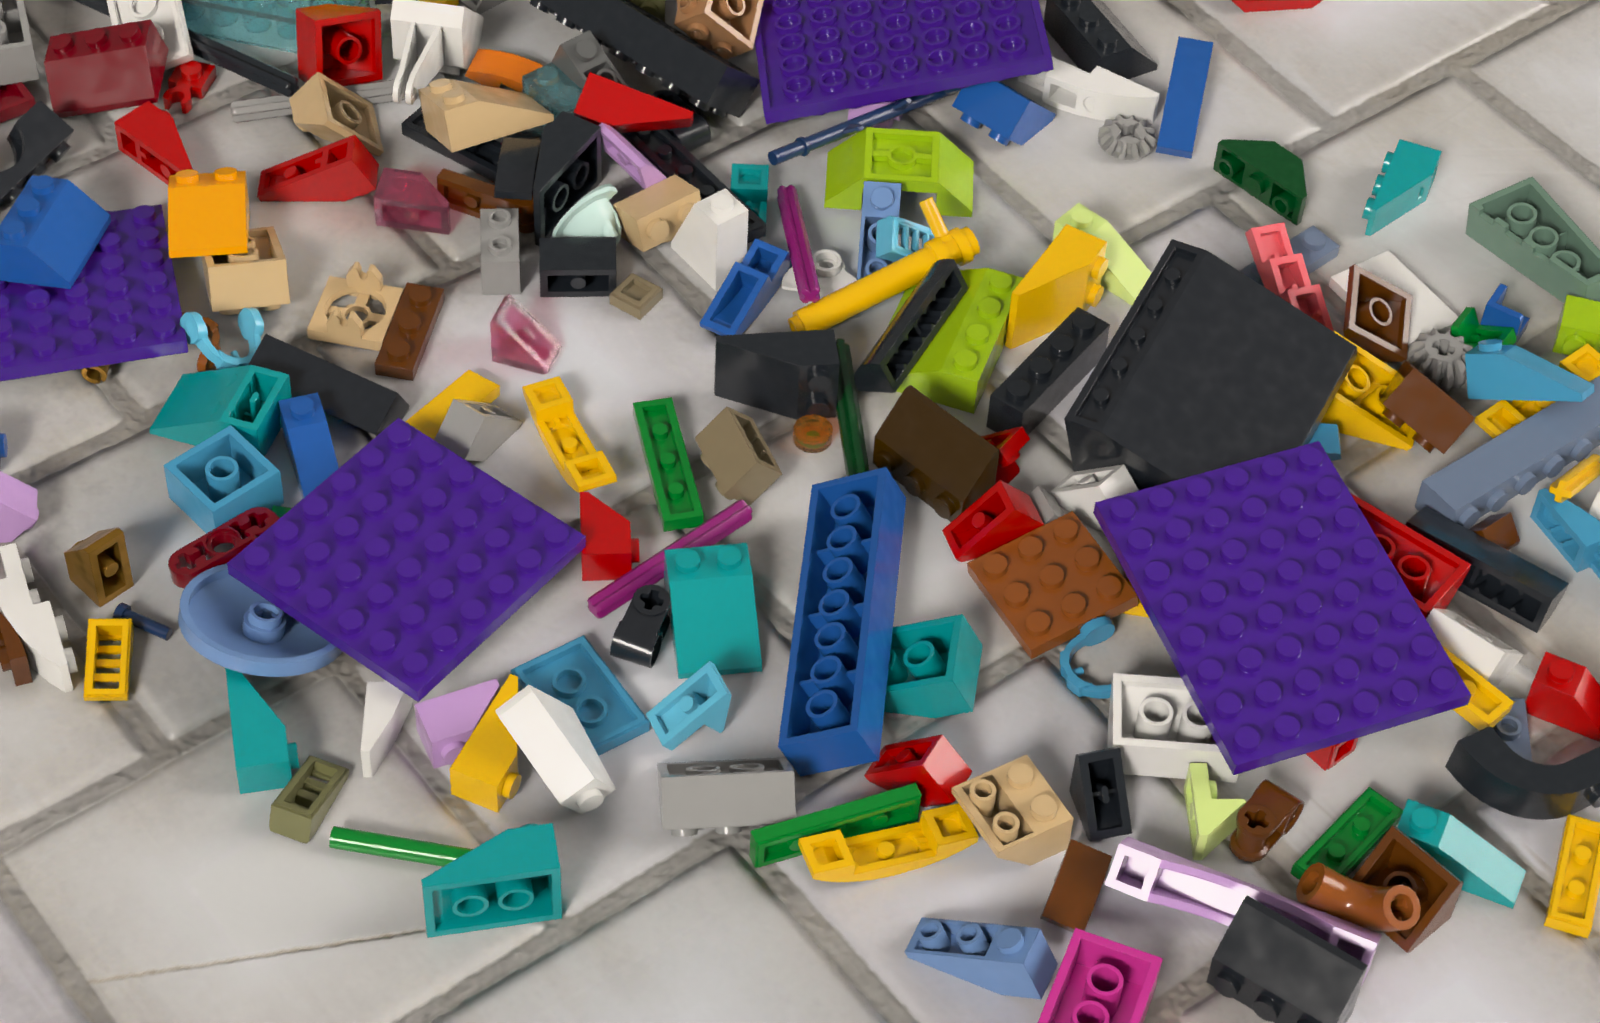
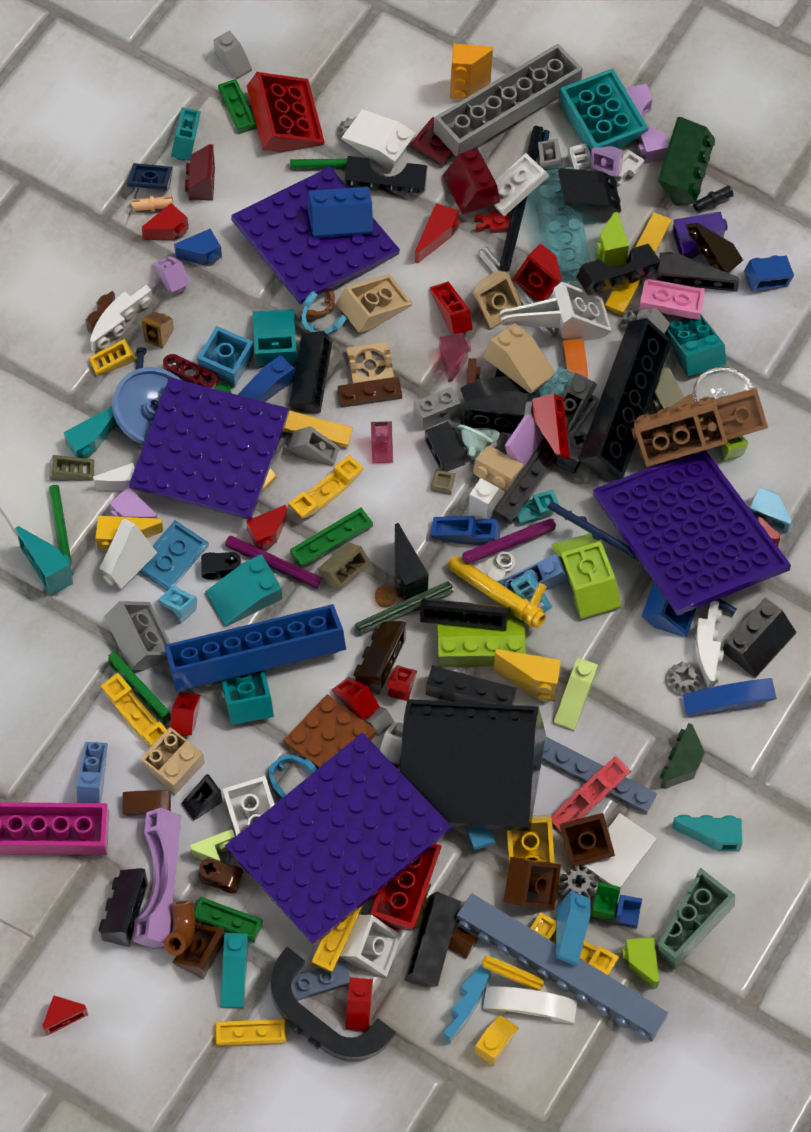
camera: 70 degrees right, 15 degrees up
light orange slope [168,167,250,258] -> none

